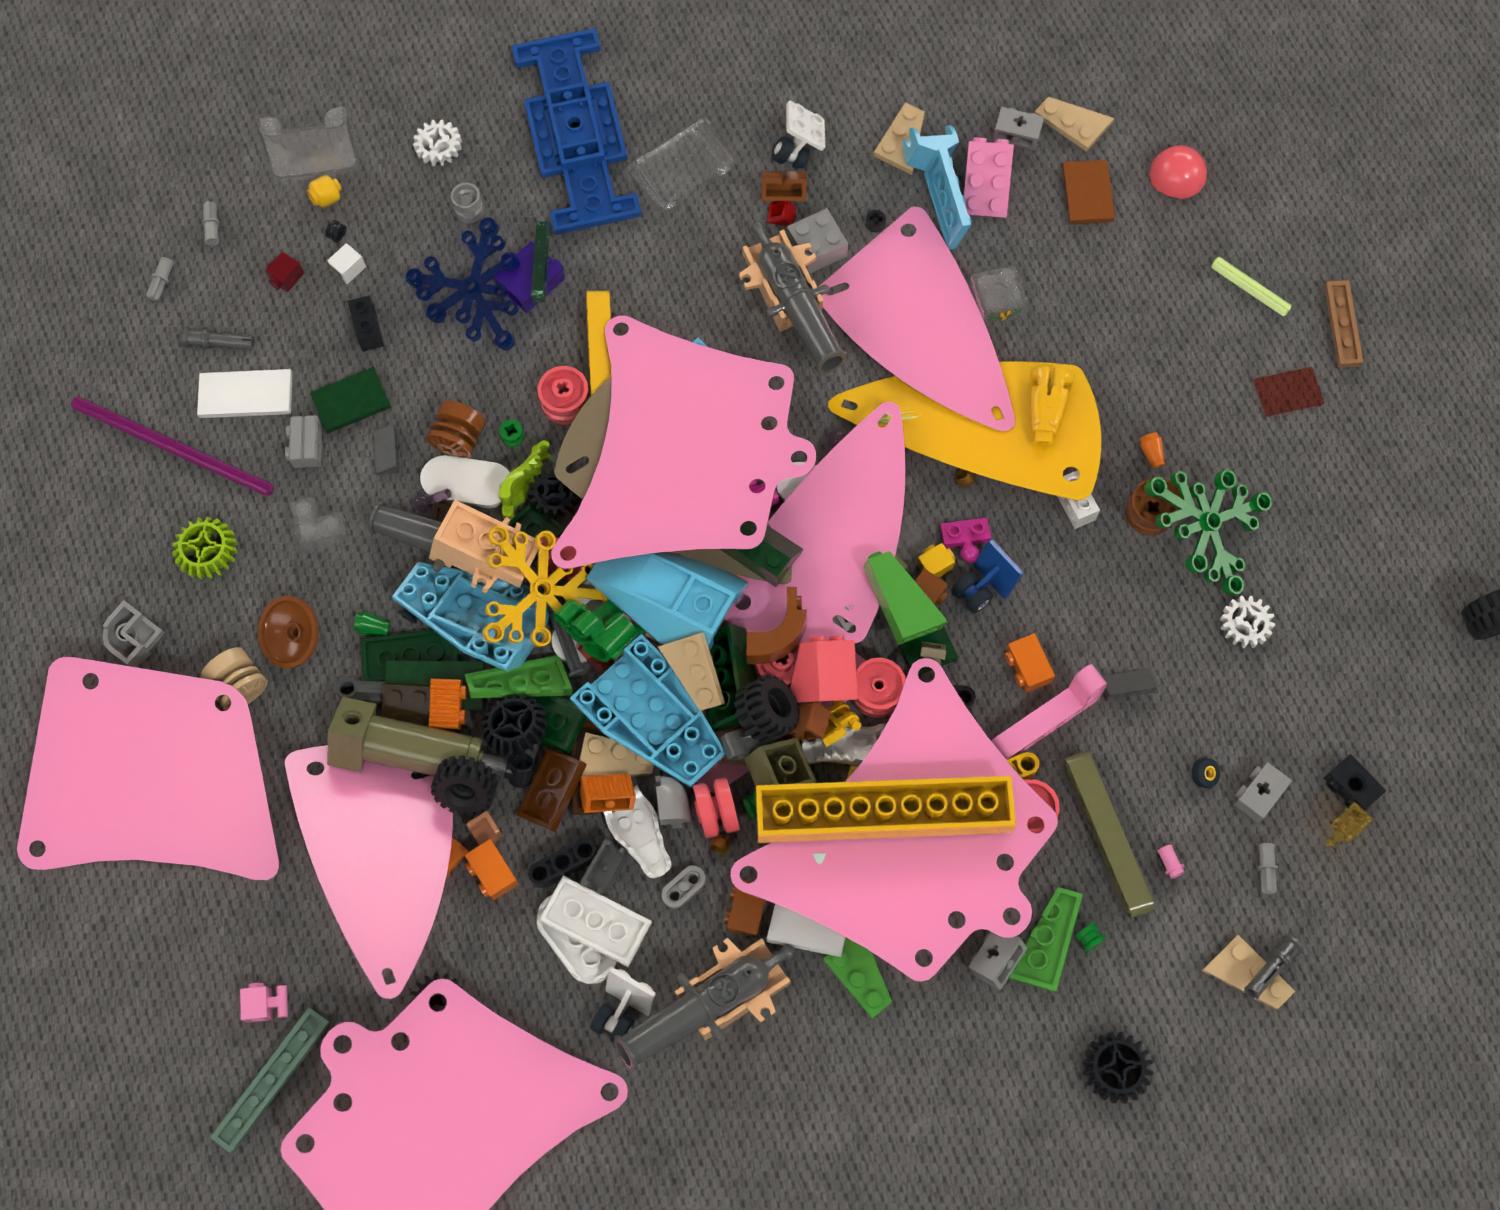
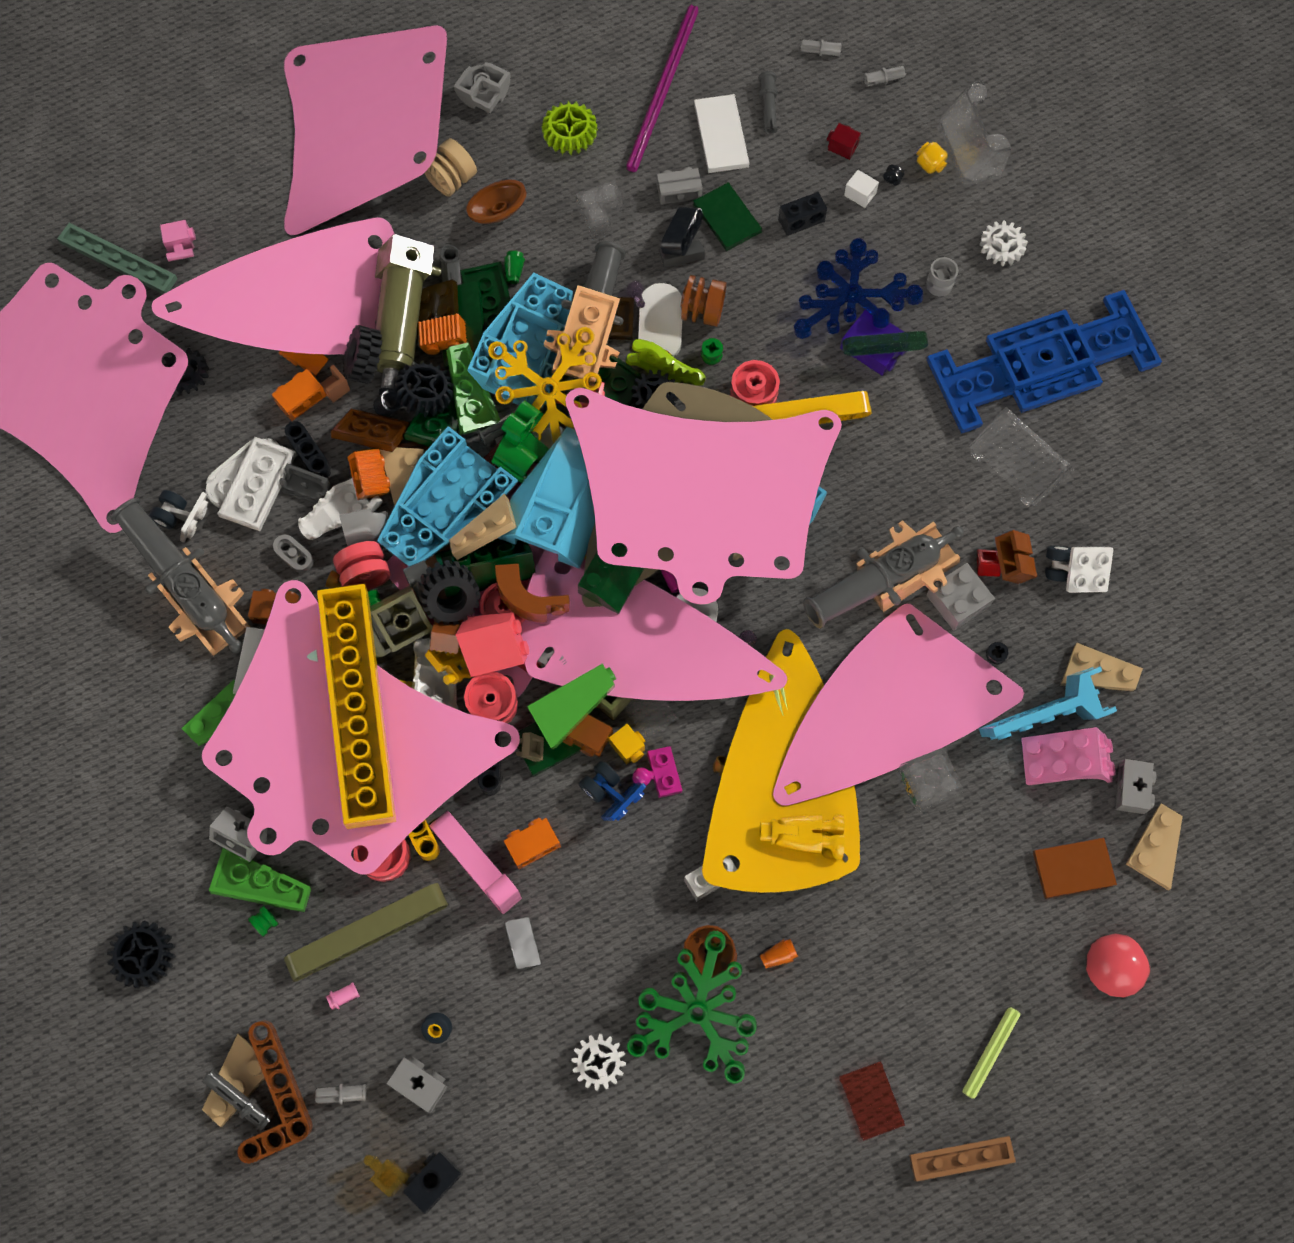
camera: 80 degrees right, 0 degrees up
none -> dark orange beam [237,1020,313,1164]
none -> black beam [661,206,702,256]

